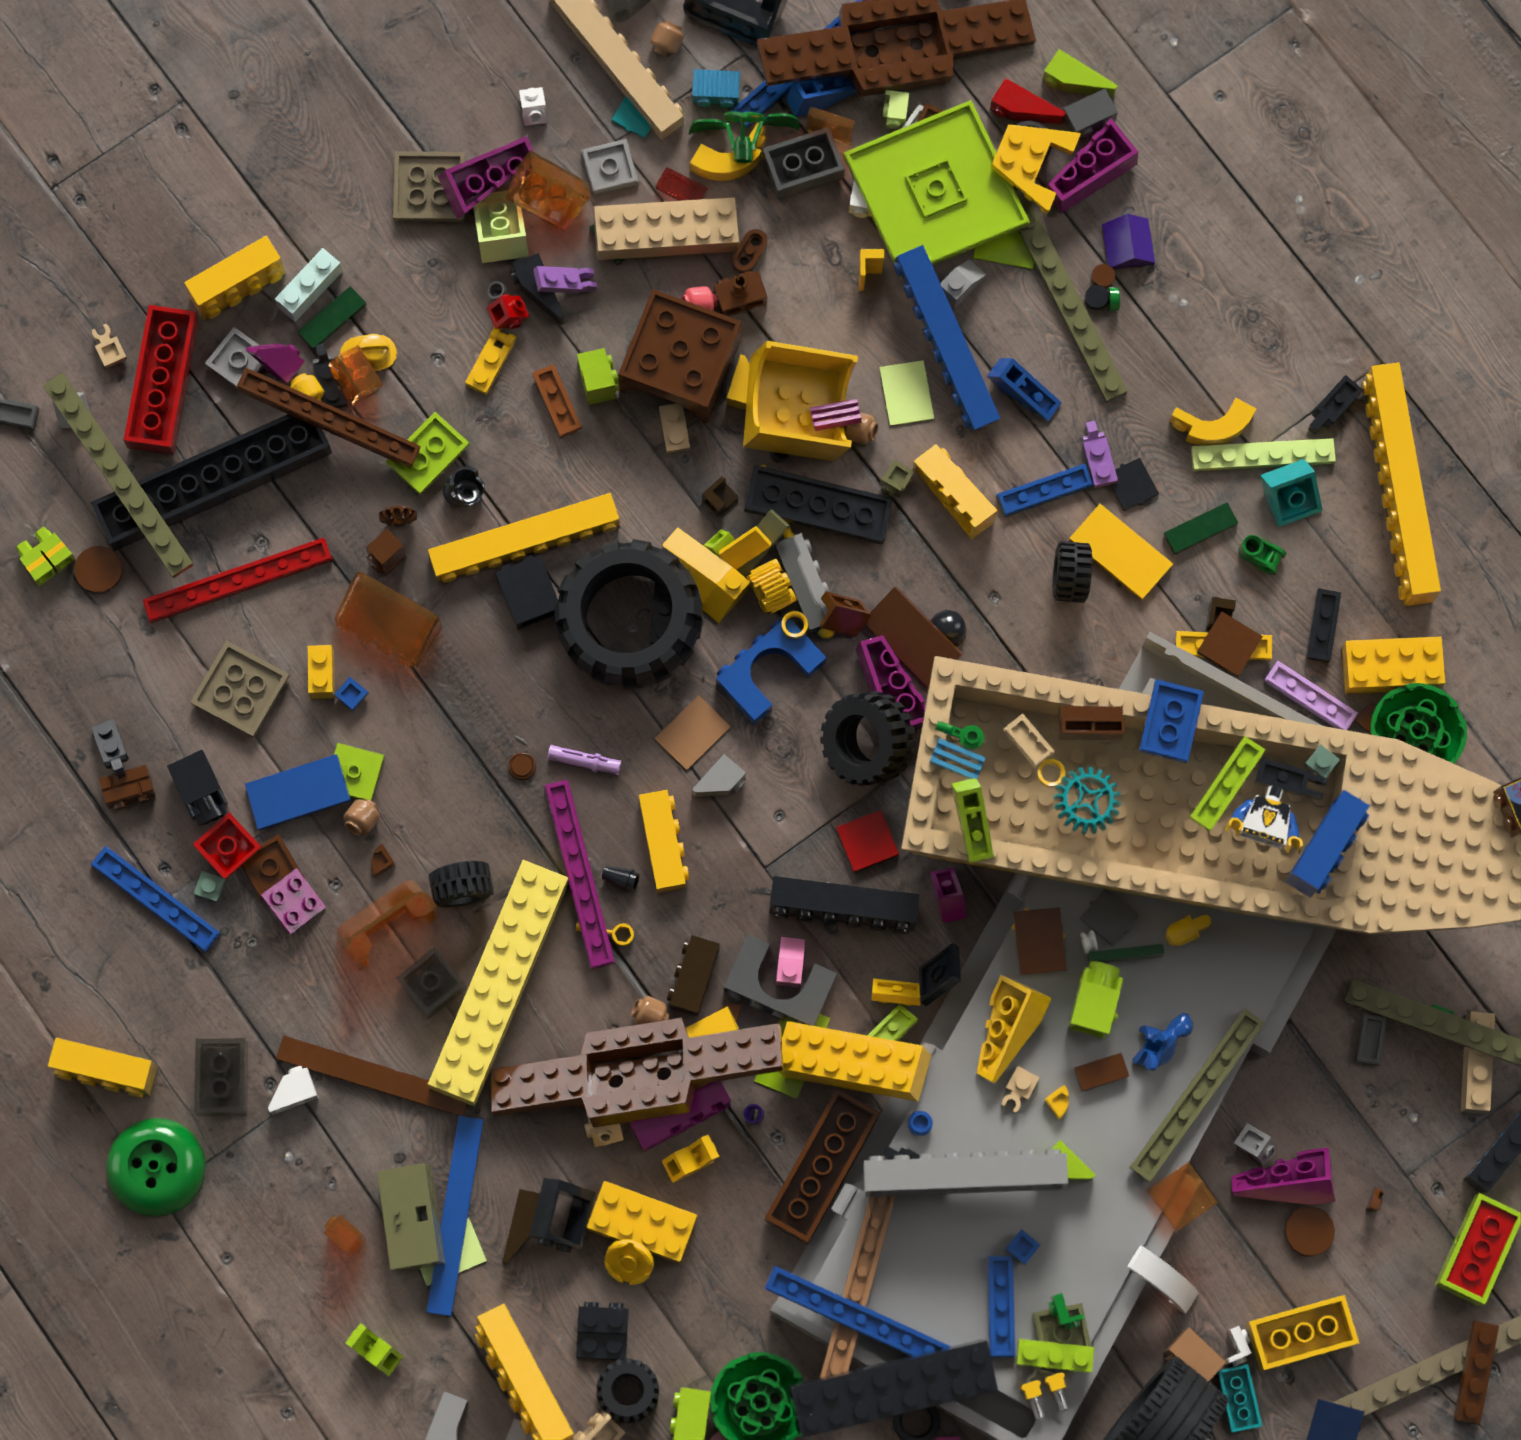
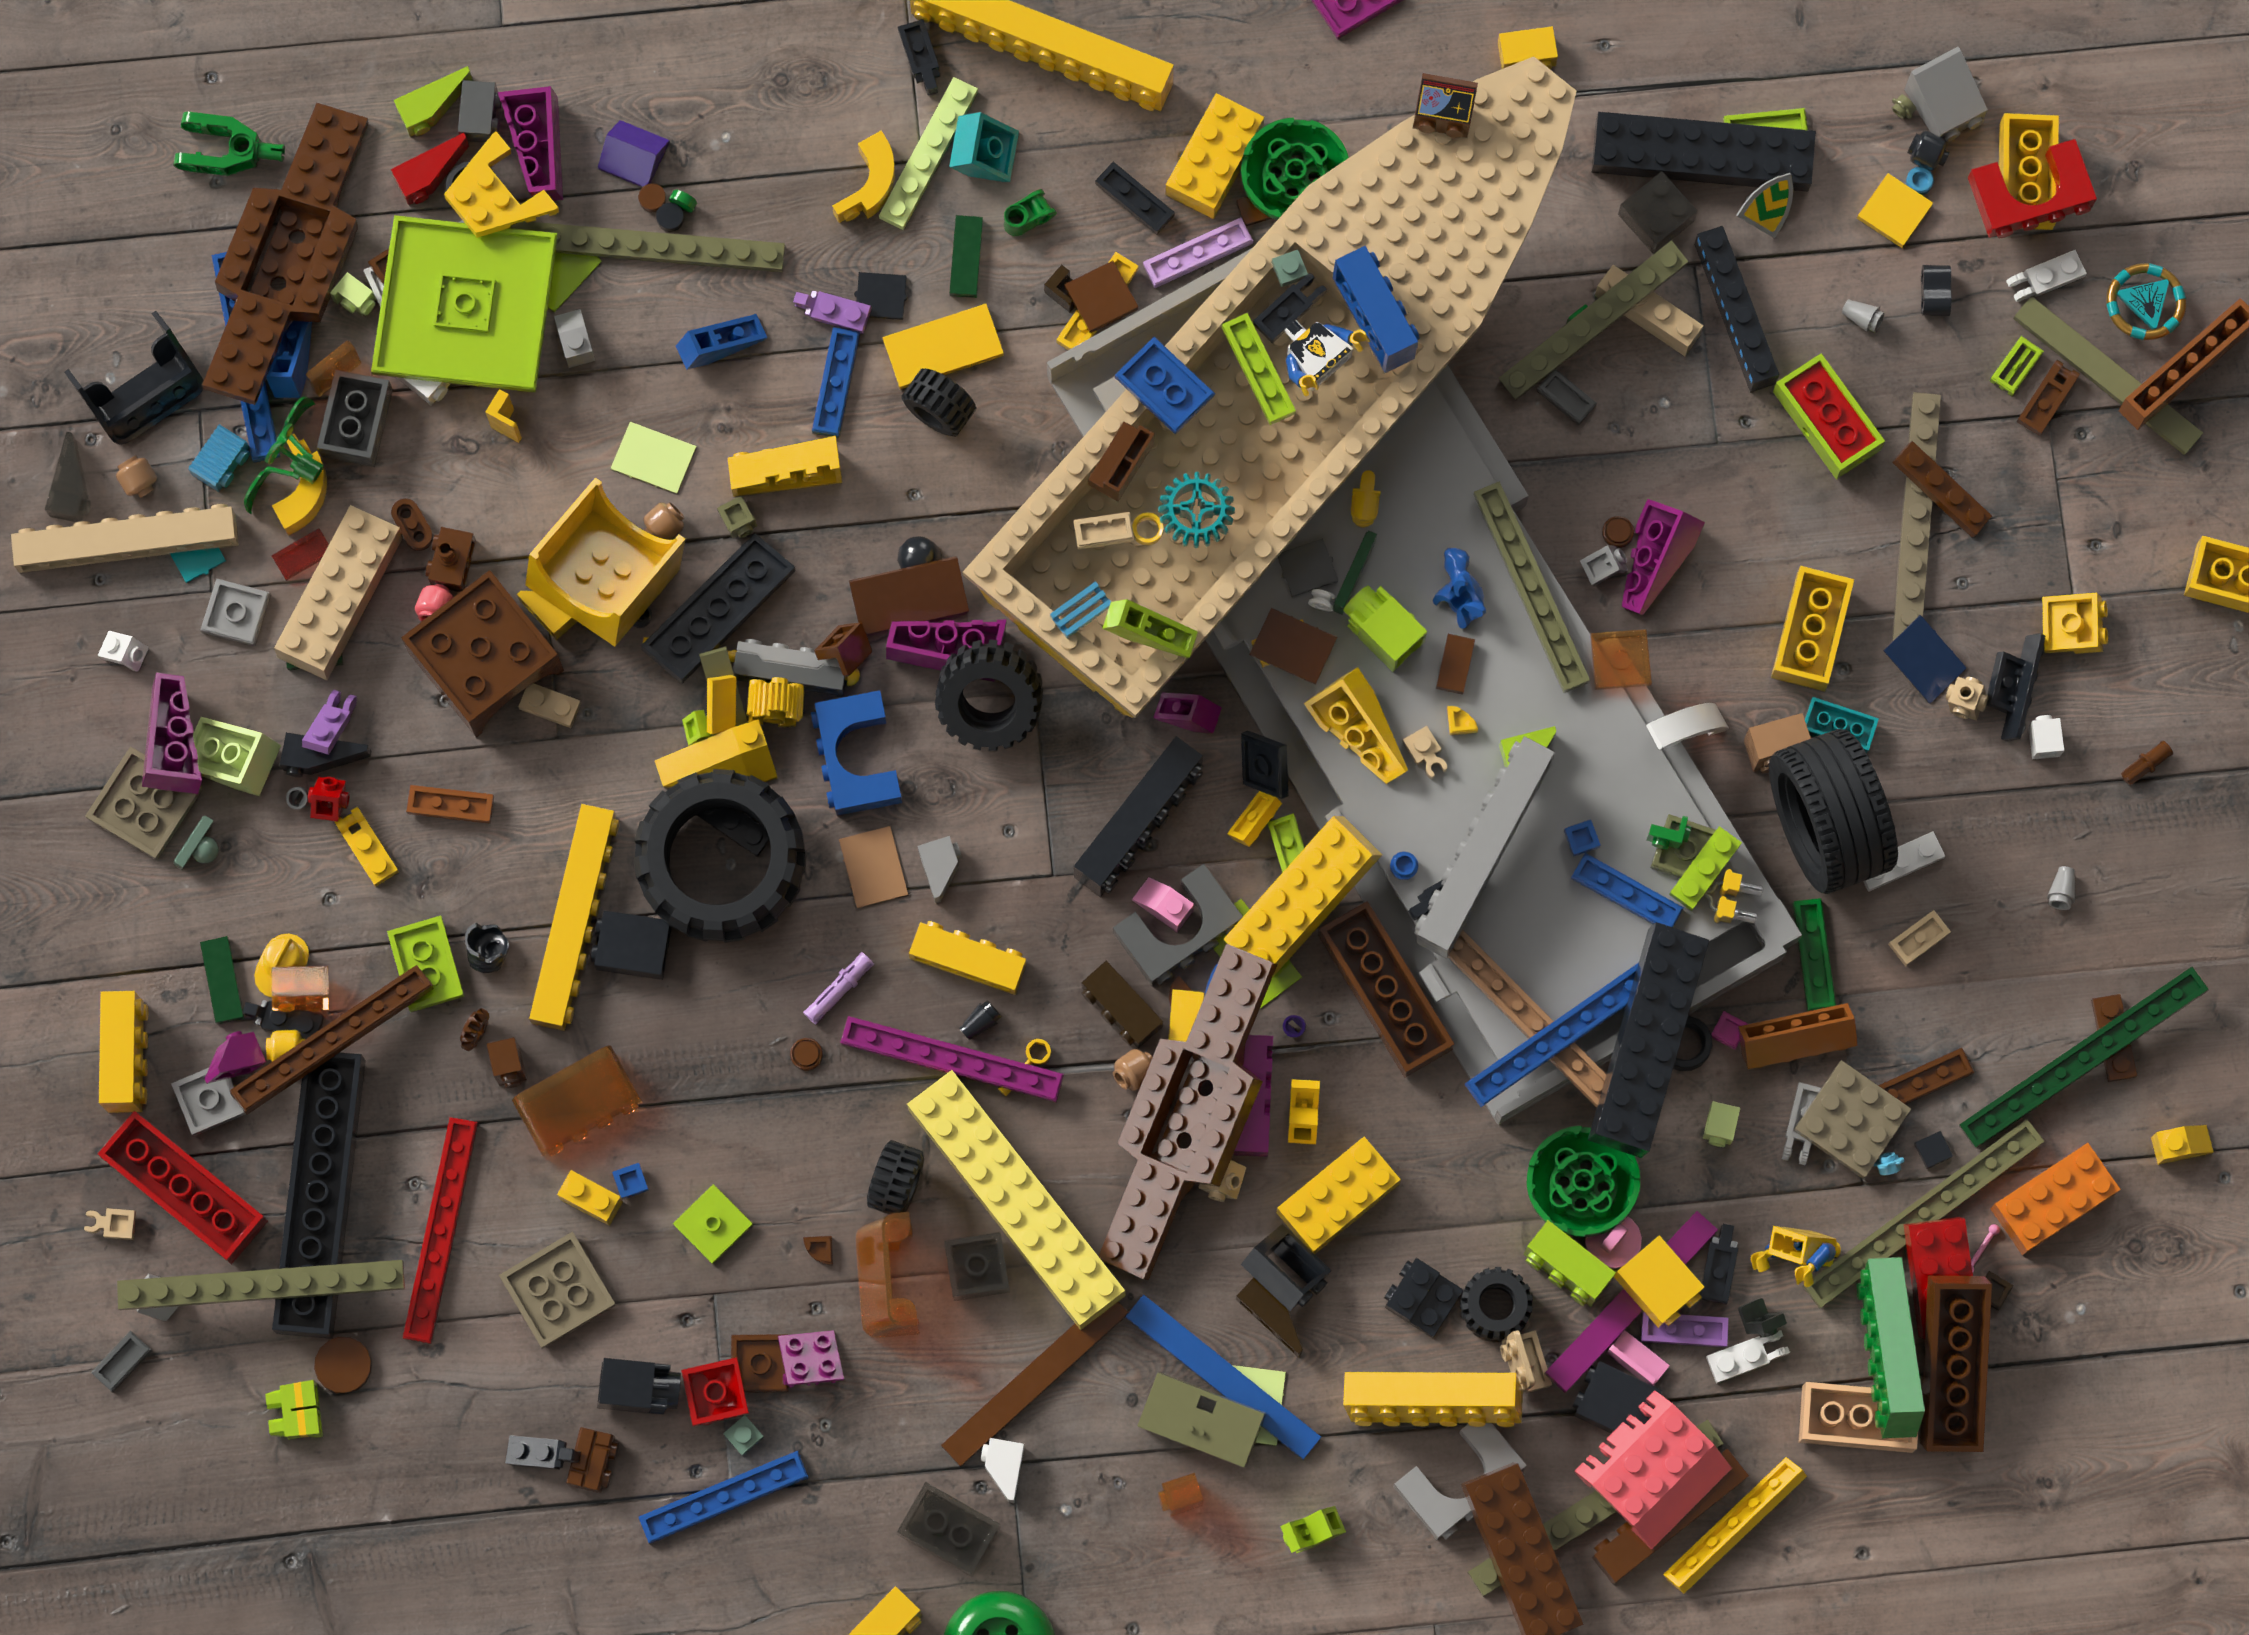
camera: 55 degrees left, 0 degrees up
blue tile [245,754,351,831] -> none
light aqua brick [275,248,343,322] -> none
medium nougat head [344,799,380,836] -> none
clear orange slope [505,150,590,231] -> none
lime brick [577,348,619,405] -> none
yellow tile [604,1239,654,1285] -> none
dark brown panel [702,475,738,517] -> none
yellow piece [781,611,808,639] -> none
magenta tile [810,399,862,431] -> none
red tile [836,810,899,873] -> none
blue brick [893,245,1000,432] -> none
green plate [935,721,984,750] -> none
white bracket [1224,1326,1251,1367] -> none
reddish brown tile [1285,1206,1335,1257] -> none
reddish brown tile [1366,1187,1384,1213] -> none
none -> sand green tile [173,816,219,870]
none -> reddish brown piece [1602,516,1634,548]

